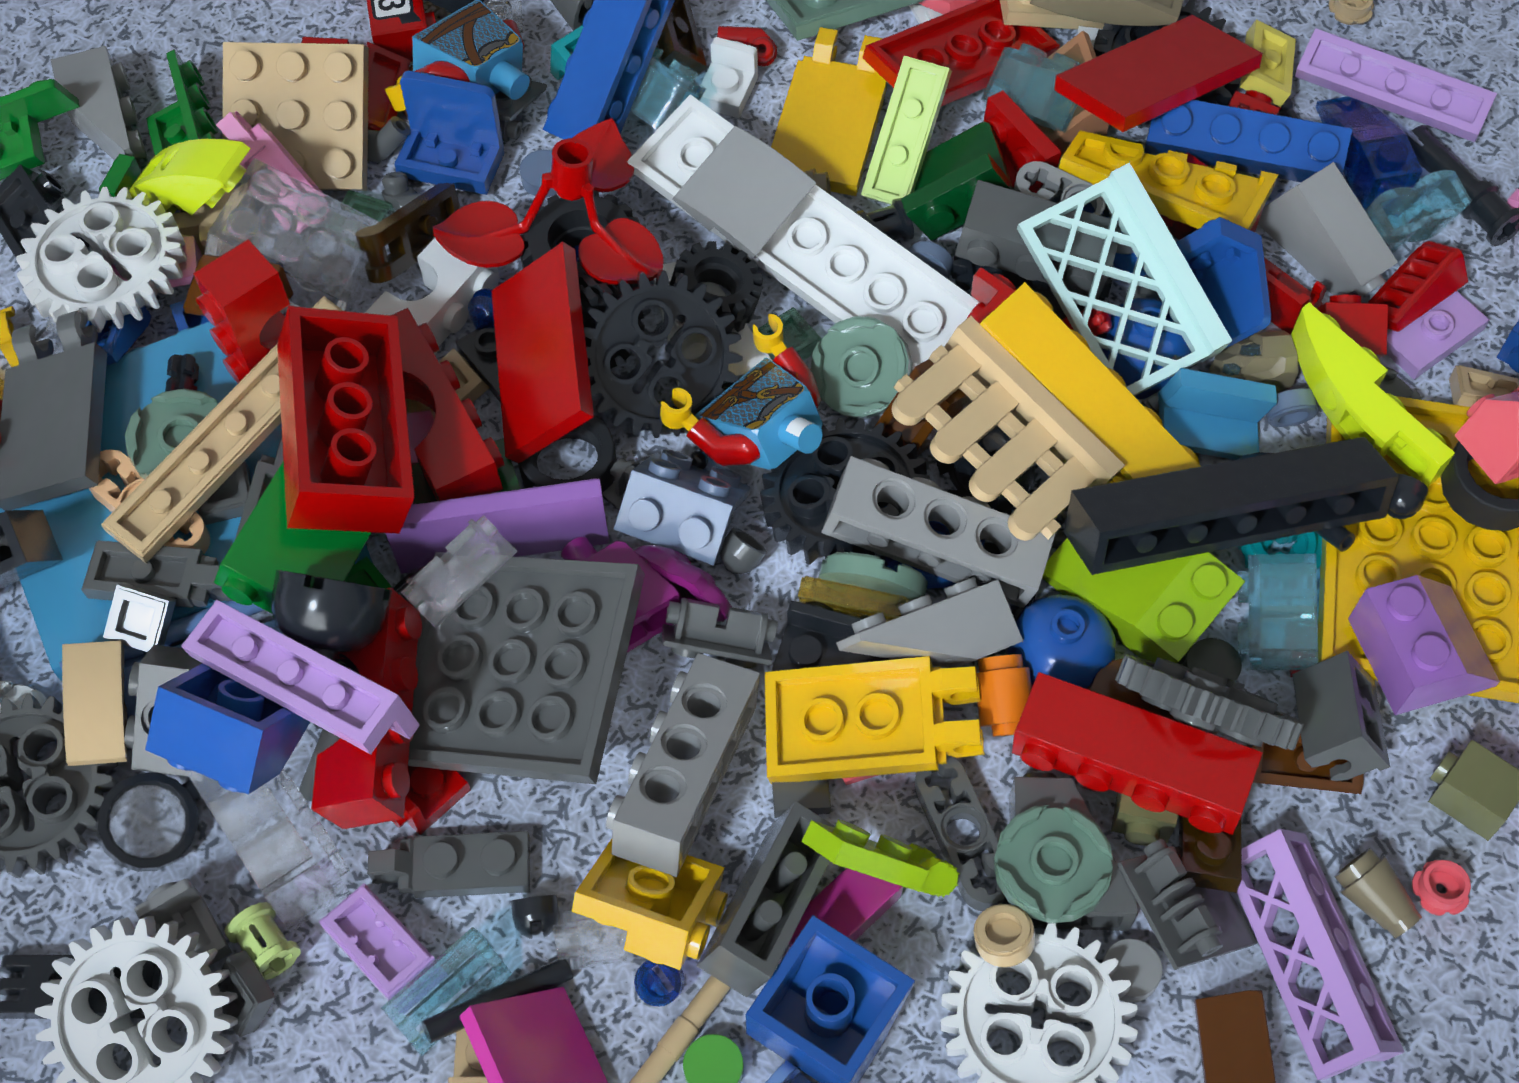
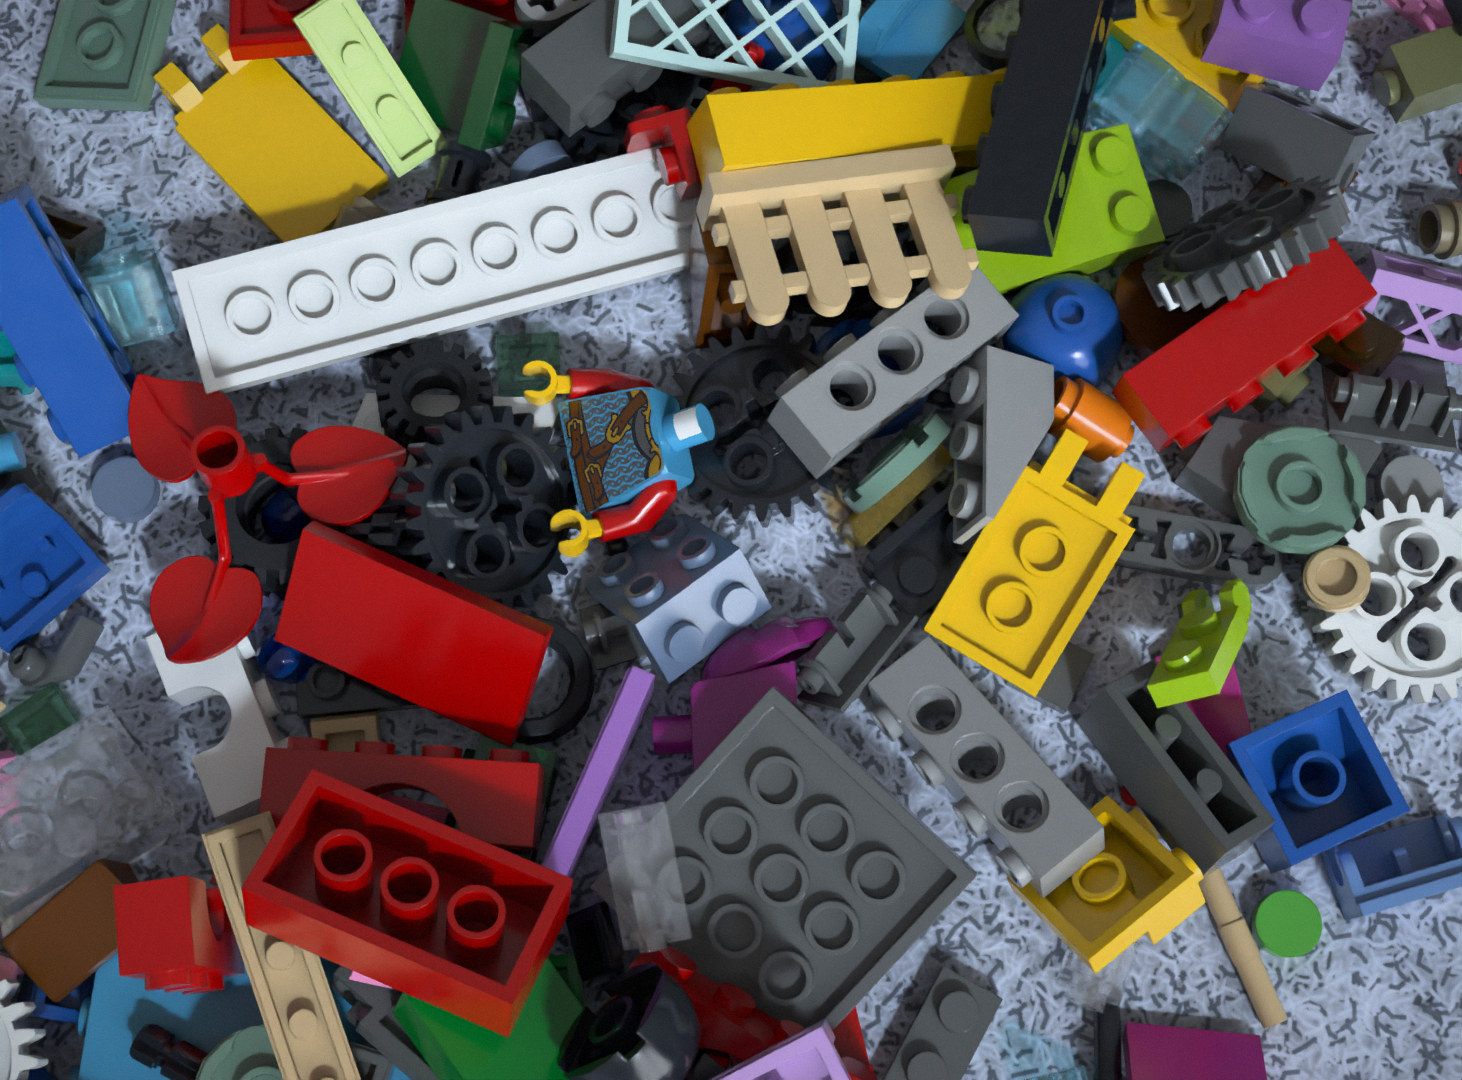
camera: 60 degrees left, 15 degrees up
dark brown plate [355,183,460,283] -> none
black hinge [511,895,559,939] -> none
clear blue hinge [634,960,685,1007] -> none
light grey slope [673,126,816,260] -> none
white bracket [695,37,758,118] -> none
red arm [717,26,778,67] -> none
dark grey hinge [720,528,767,574] -> none
sand green tile [810,316,913,419] -> none

